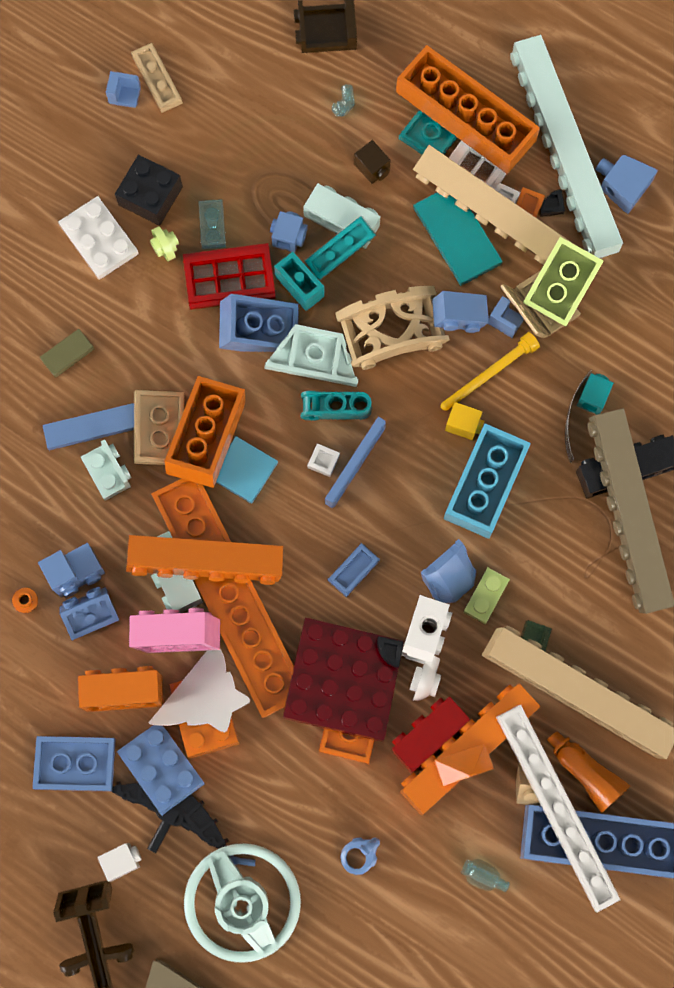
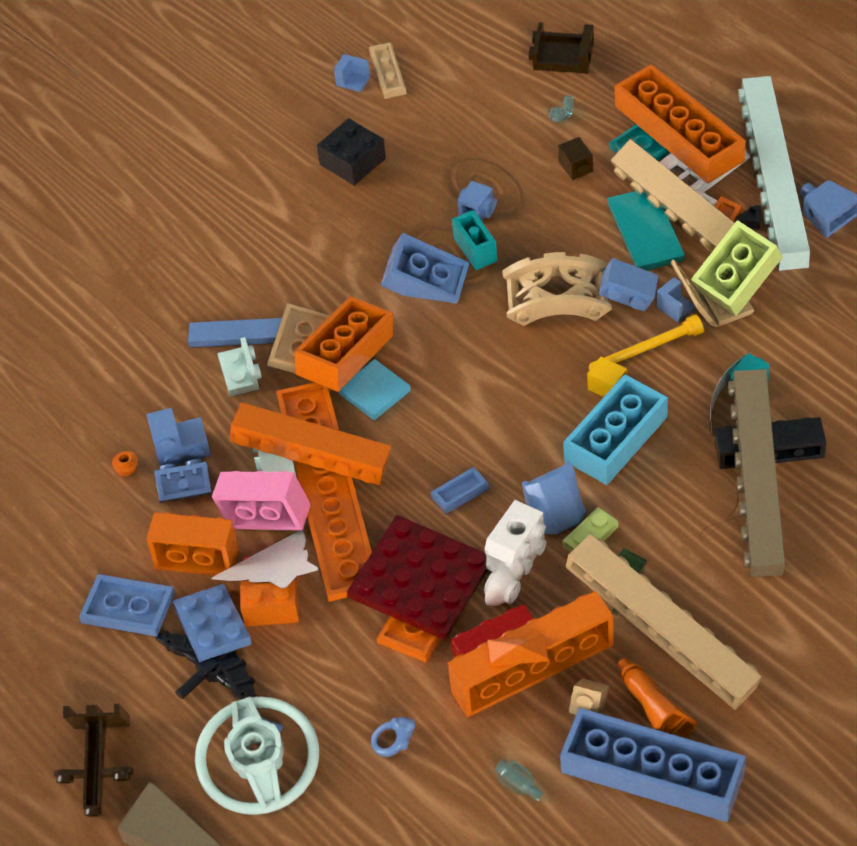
camera: 20 degrees right, 25 degrees down
olive tile [40,329,94,378] -> none
white plate [58,196,139,280] -> none
white brick [97,843,142,882] -> none
yellowish green plate [150,226,179,261] -> none
red piece [183,243,276,310] -> none
clear light blue plate [199,199,226,249] -> none
light aqua wing [264,324,358,387] -> none
teal piece [300,391,372,421] -> none
light aqua brick [303,183,381,249] -> none
teal tile [305,216,377,280] -> none
white plate [307,444,340,477] -> none
medium blue tile [325,417,386,508] -> none
black tile [377,636,404,668] -> none
white tile [496,705,621,912] -> none

